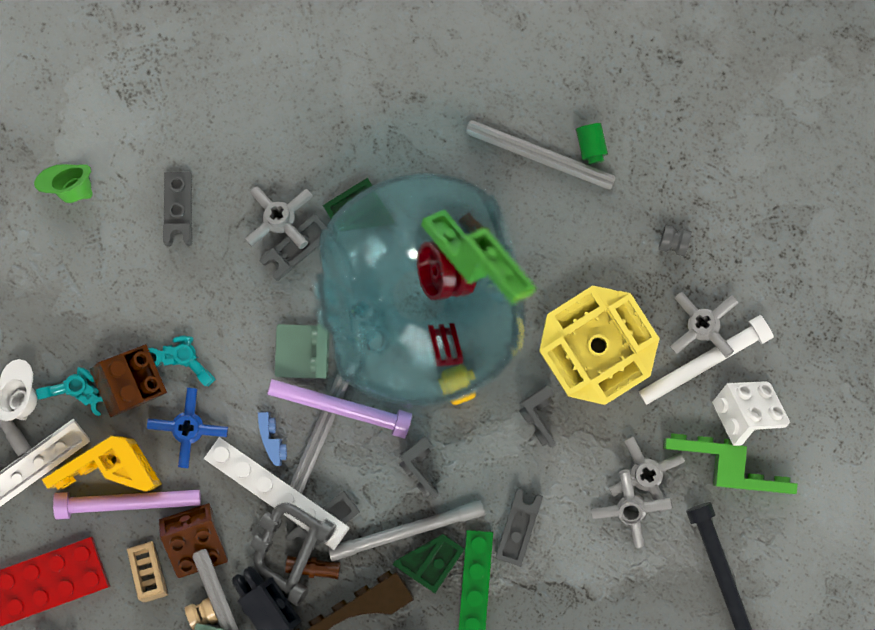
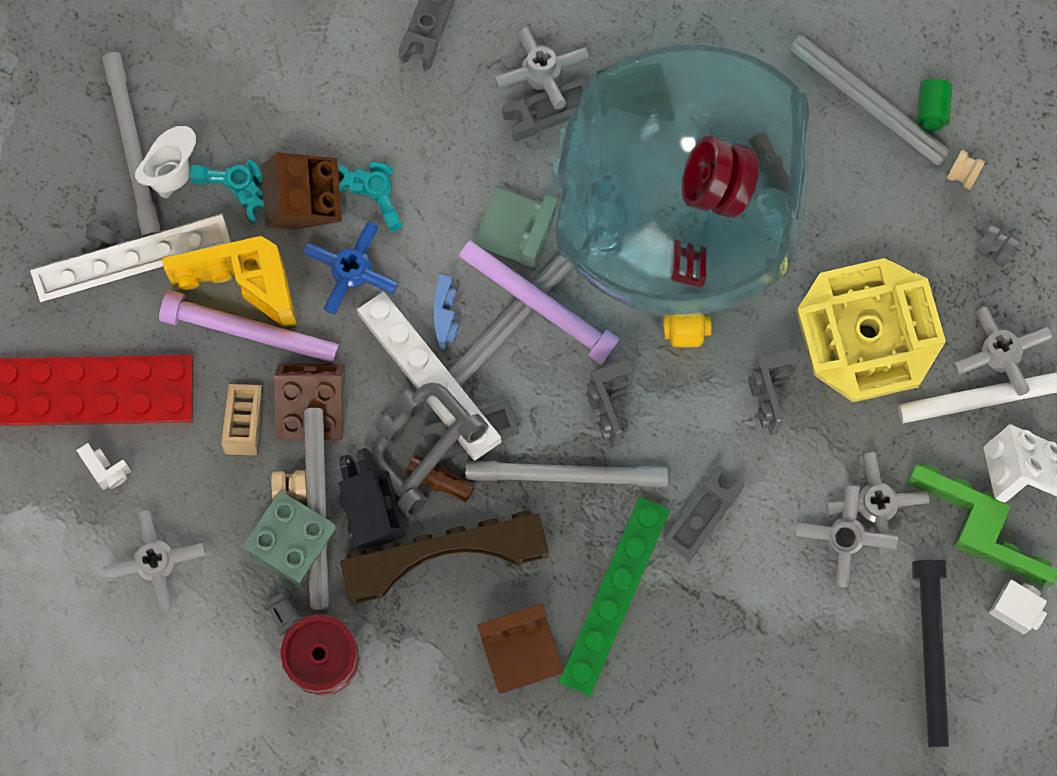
camera: 15 degrees right, 10 degrees down
dark green wing [392,534,465,594] -> none
bright green bracket [421,209,536,304] -> none
none -> tan wheel [947,150,985,190]
none -> white brick [988,579,1047,635]

